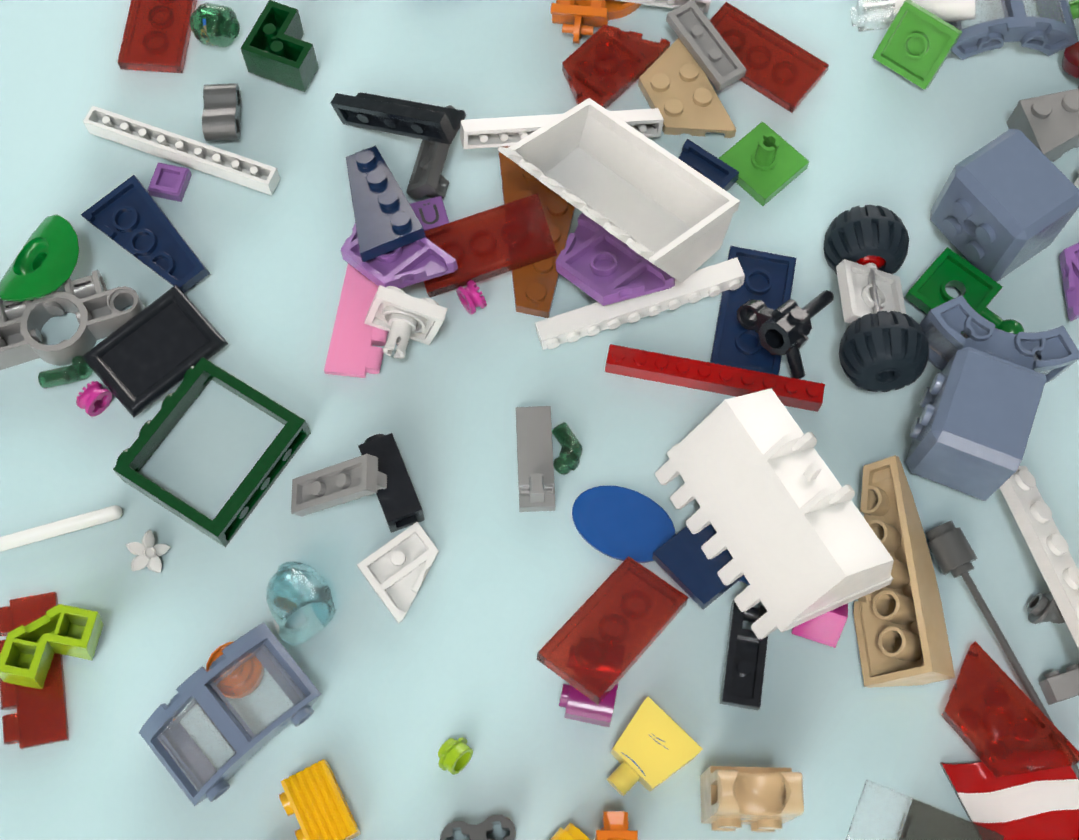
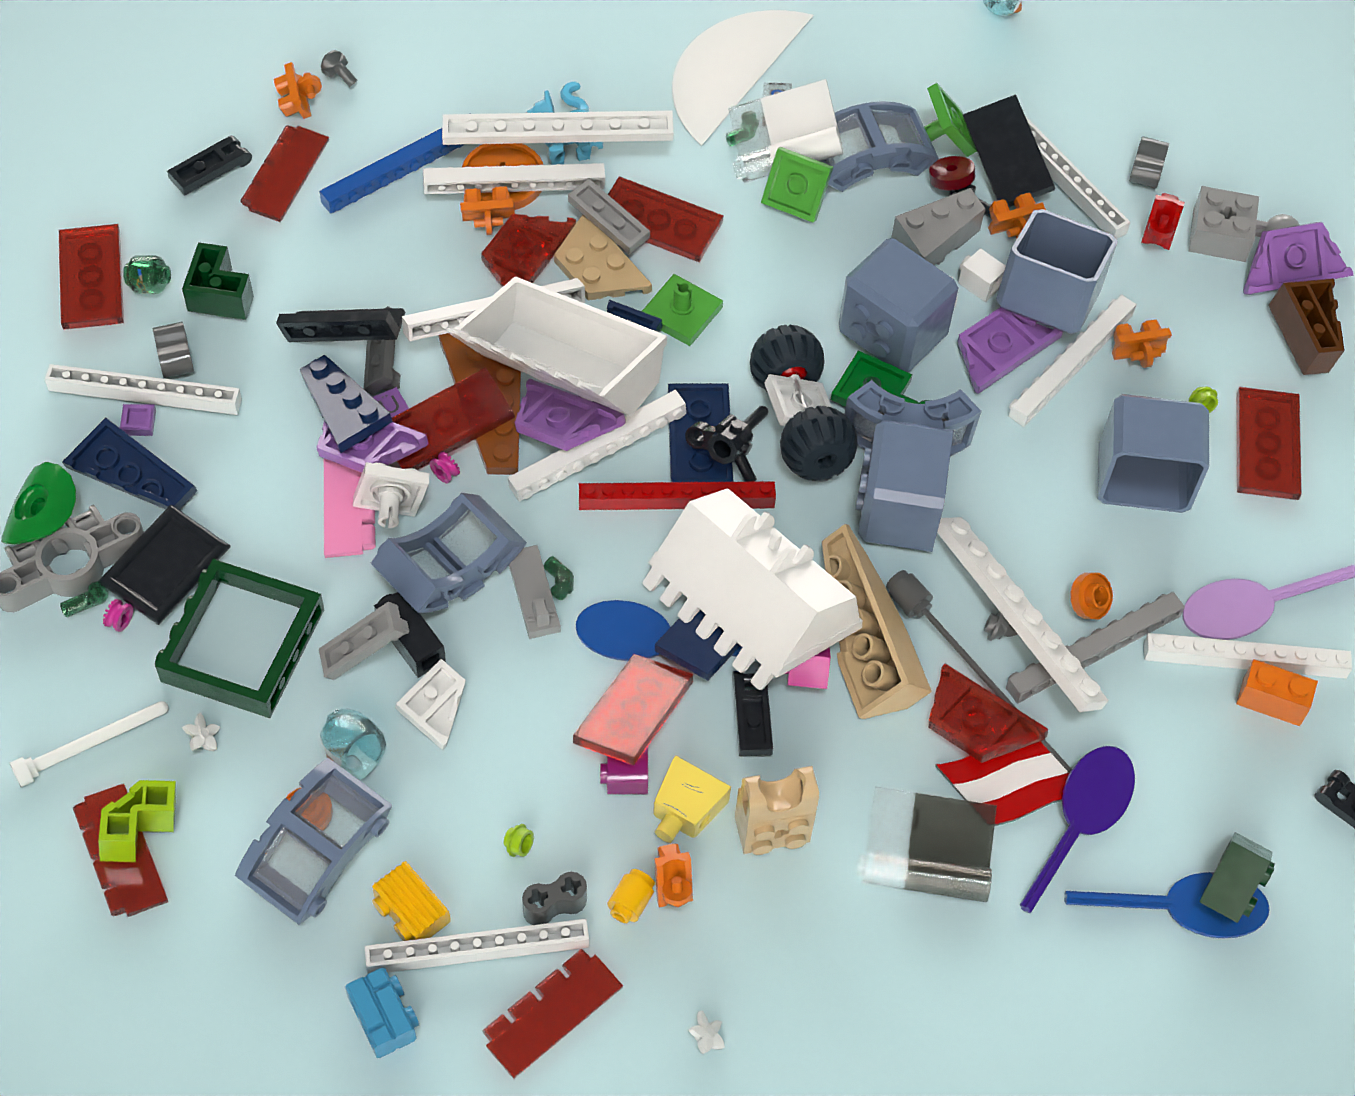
camera: 15 degrees left, 10 degrees down
none -> sand blue window [371,493,527,613]

